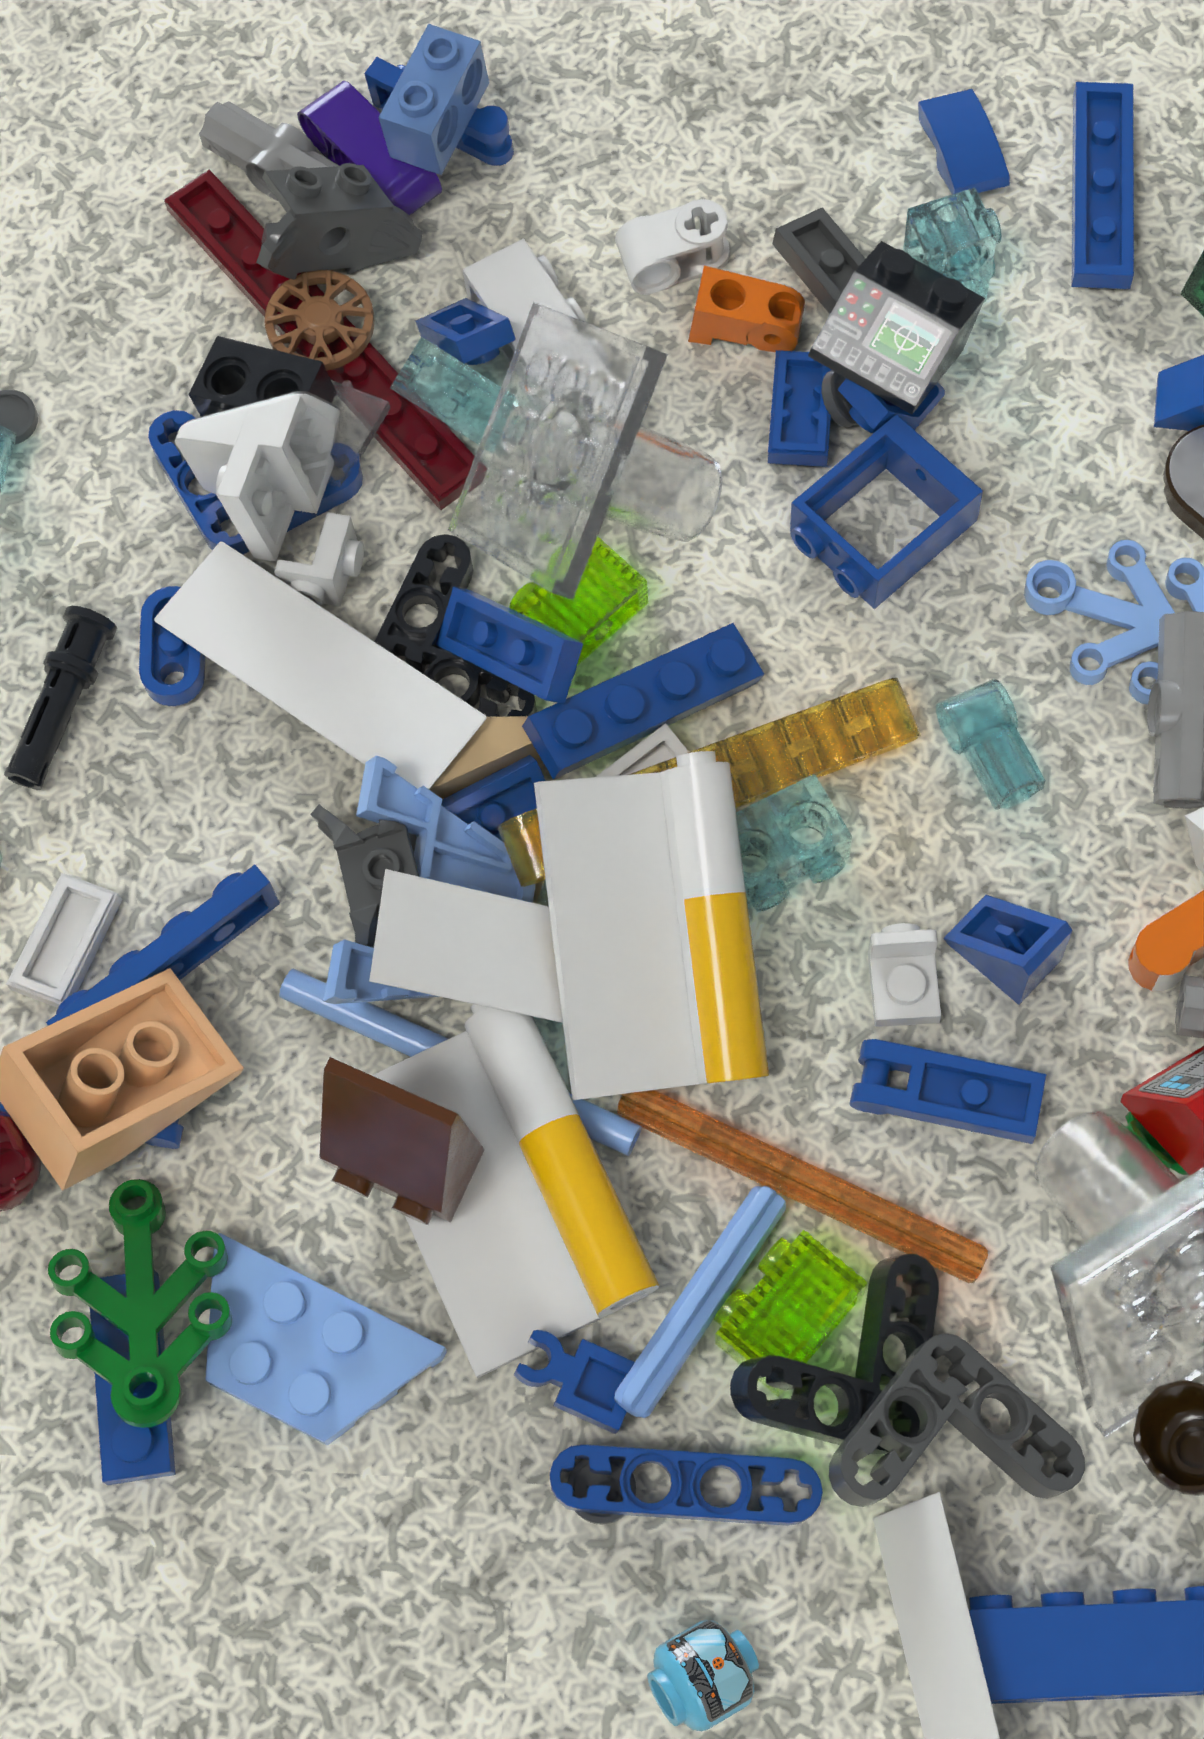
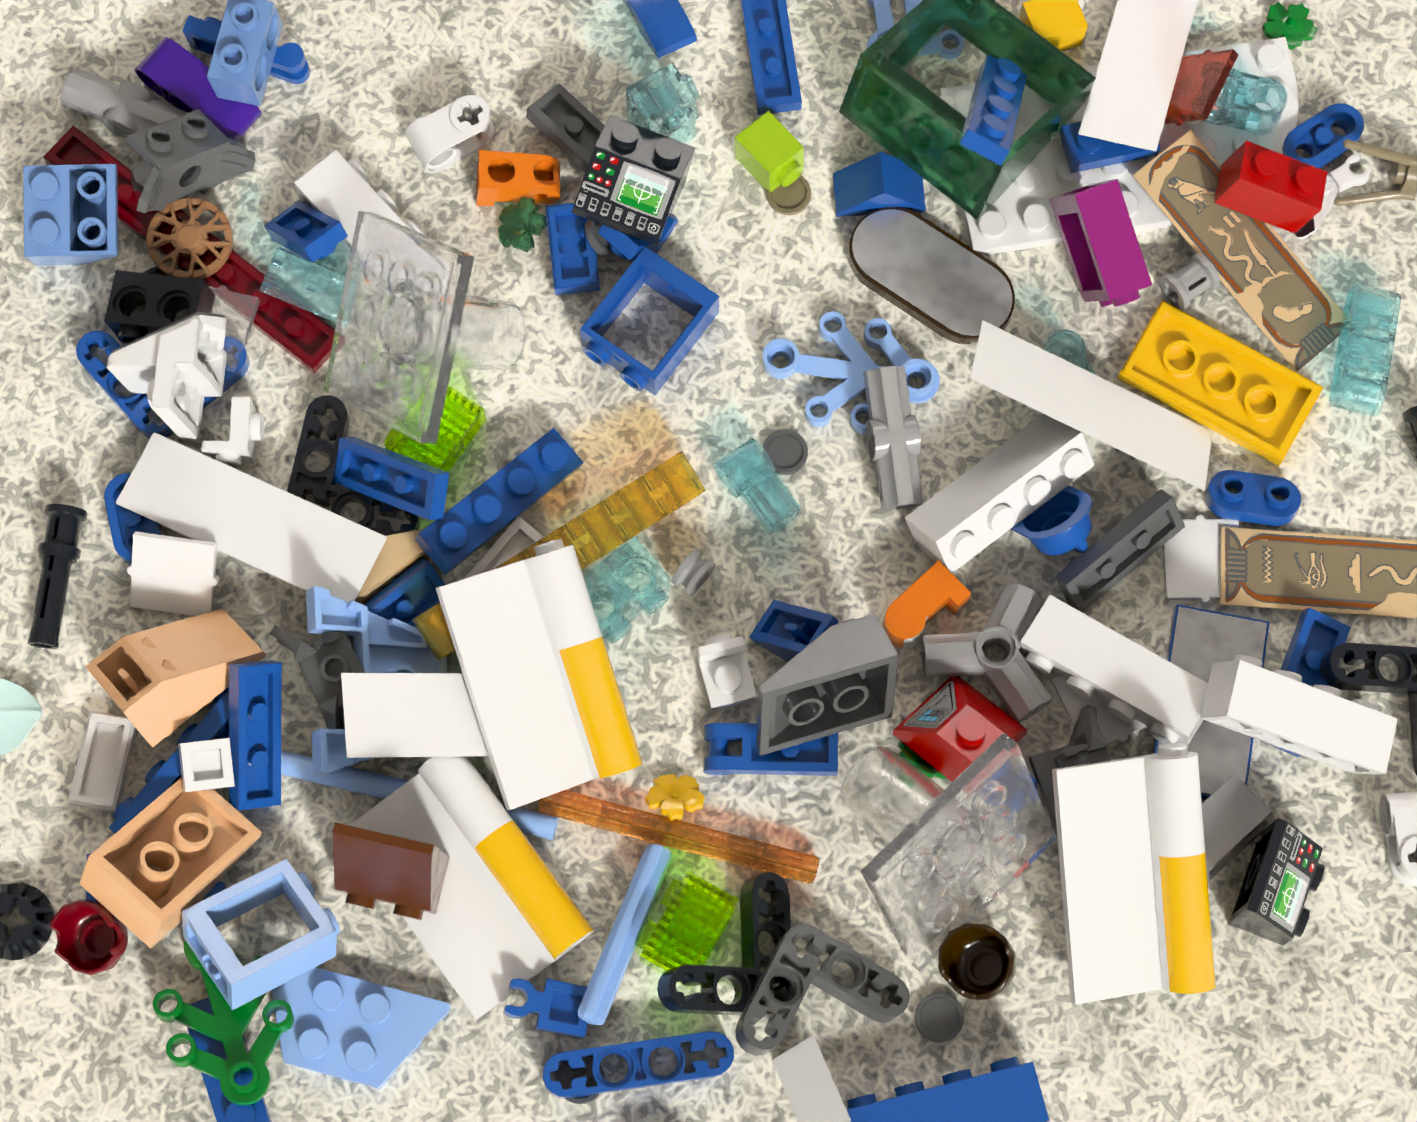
camera: 20 degrees left, 5 degrees up
none -> medium blue slope [23,164,118,266]
none -> light nougat slope [85,608,267,748]
none -> white piece [127,532,220,616]
none -> white plate [178,738,235,792]
none -> light blue window [182,859,340,1010]
none -> blue plate [229,660,282,811]
none -> clear green plant [498,197,548,252]
none -> yellow plant [645,774,705,821]
none -> light grey bush [671,549,715,597]
none -> lime brick [734,111,804,192]
none -> dark grey slope [756,614,899,756]
none -> dark grey piece [762,430,808,475]
none -> dark tan piece [766,175,811,215]
none -> dark grey piece [915,993,964,1043]

